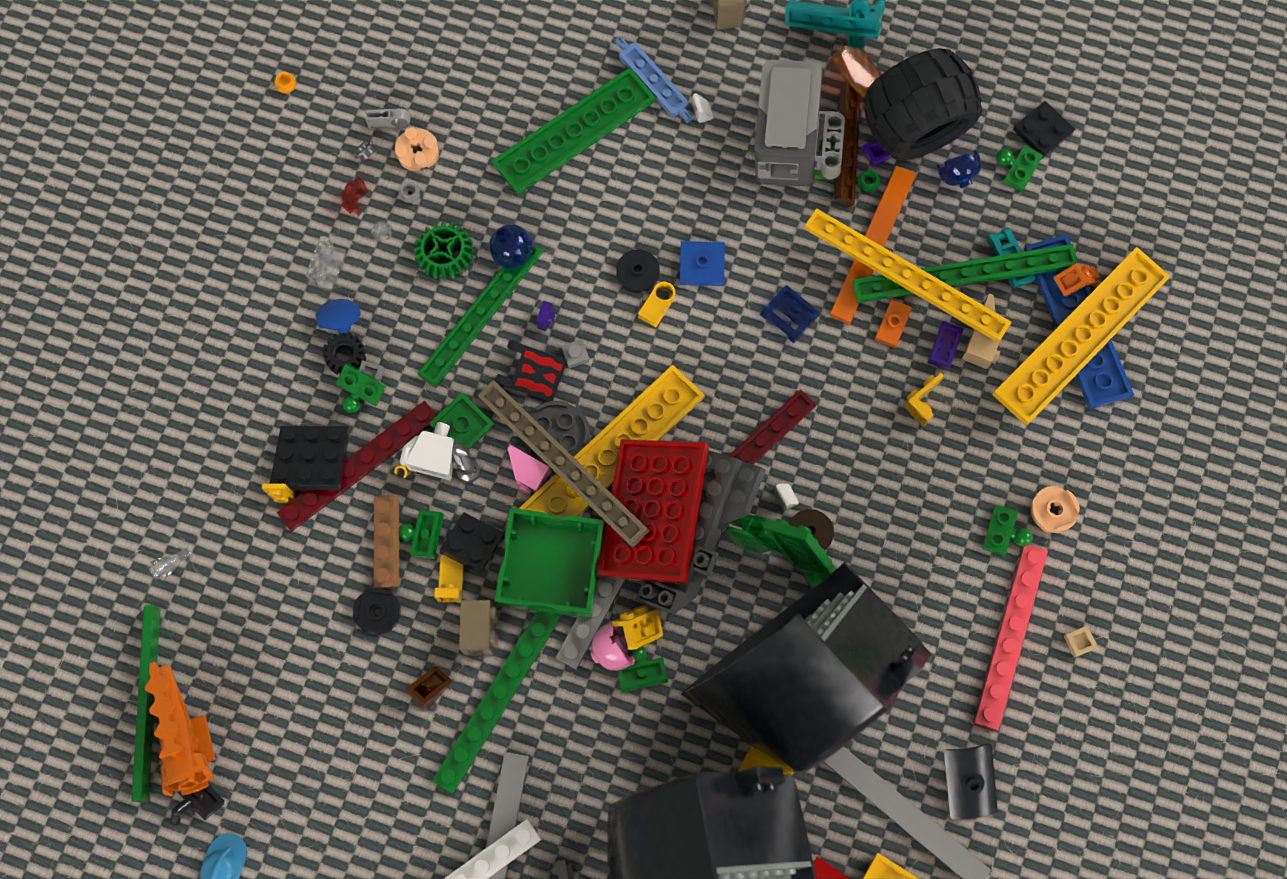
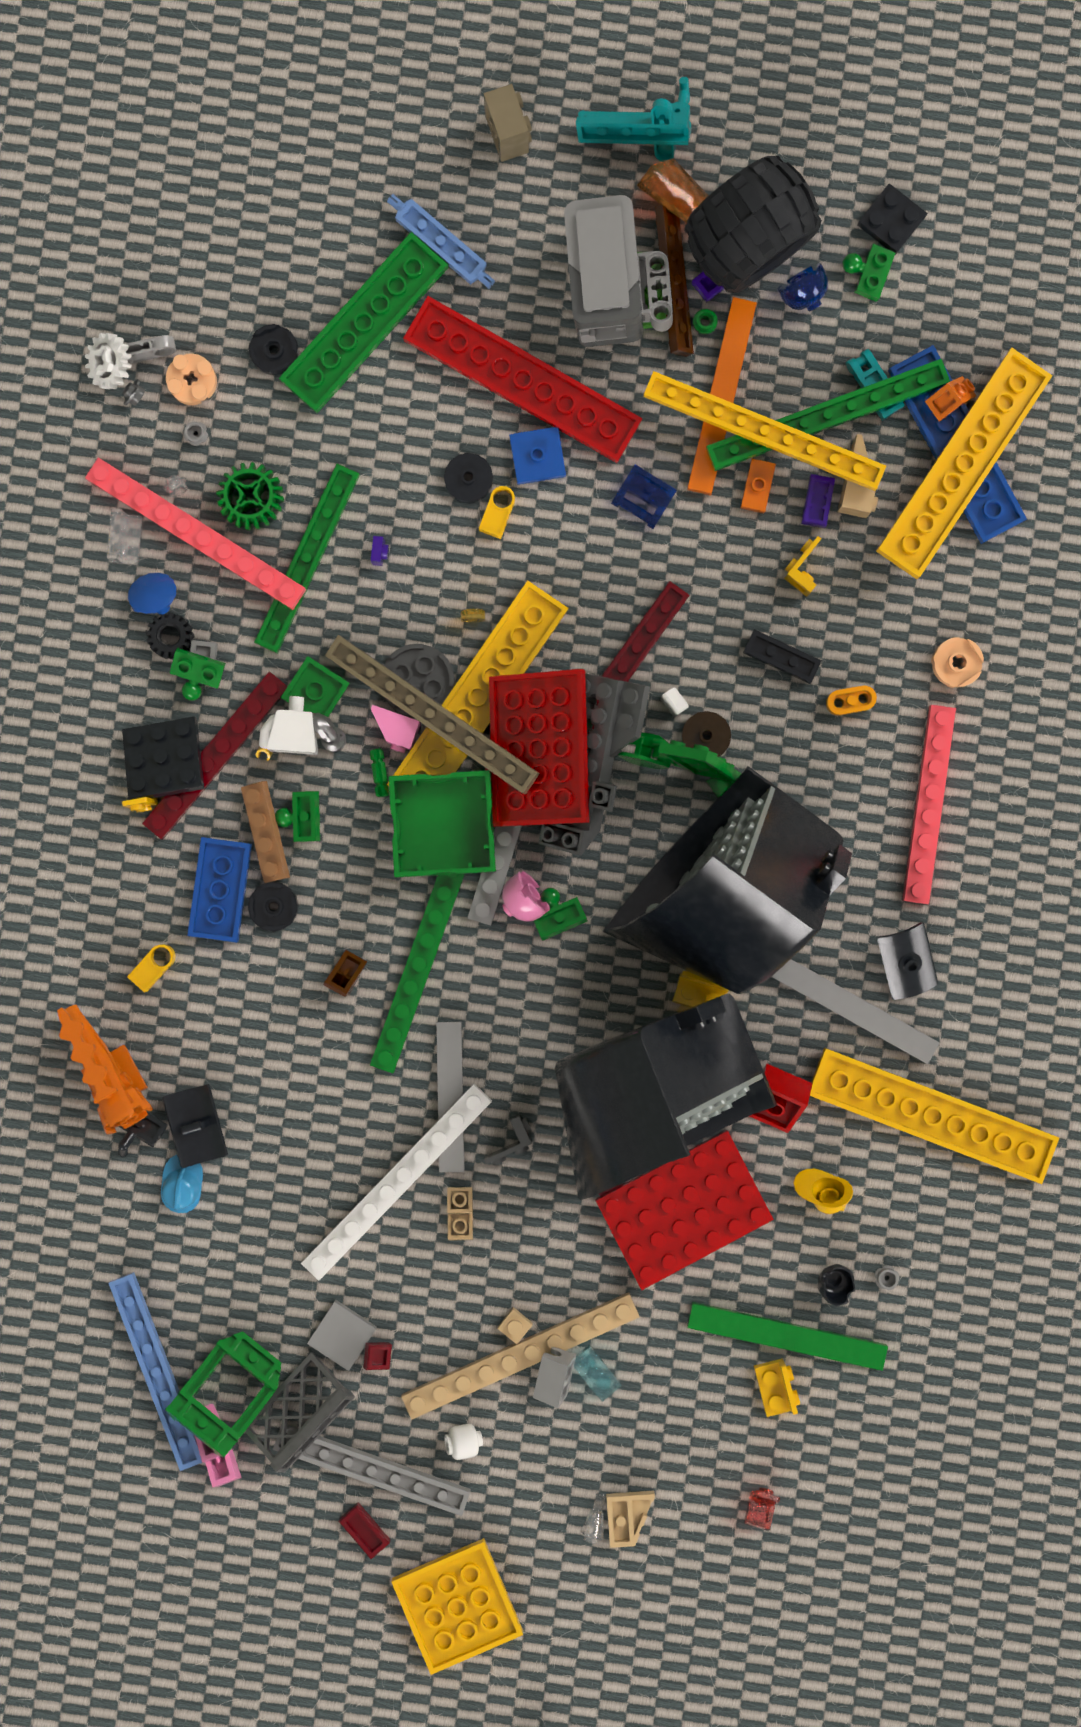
camera: 15 degrees left, 15 degrees up
green tile [131,605,160,803] -> none
clear cone [148,547,193,581] -> none
light orange plate [274,72,296,93] -> none
clear red bracket [339,177,368,216] -> none
yellow bracket [434,555,464,603] -> none
black plate [440,512,504,574] -> none
dark tan brick [459,600,499,656] -> none
clear blue cylinder [489,224,535,270] -> none
flag [495,340,568,401] -> none
light grey plate [561,339,590,369] -> none
yellow bracket [612,606,663,650] -> none
white slope [692,93,713,123] -> none
green plate [982,504,1033,556] -> none
tan plate [1064,626,1098,658] -> none
none -> white gear [85,333,132,390]
none -> coral plate [85,457,306,610]
none -> yellow piece [127,944,176,993]
none -> black shield [162,1084,228,1168]
none -> blue plate [187,837,252,943]
none -> black plate [248,324,299,376]
none -> green axle [370,748,389,797]
none -> red plate [403,296,643,463]
none -> clear yellow tile [461,609,486,623]
none -> black plate [743,629,822,684]
none -> light orange plate [826,685,877,716]

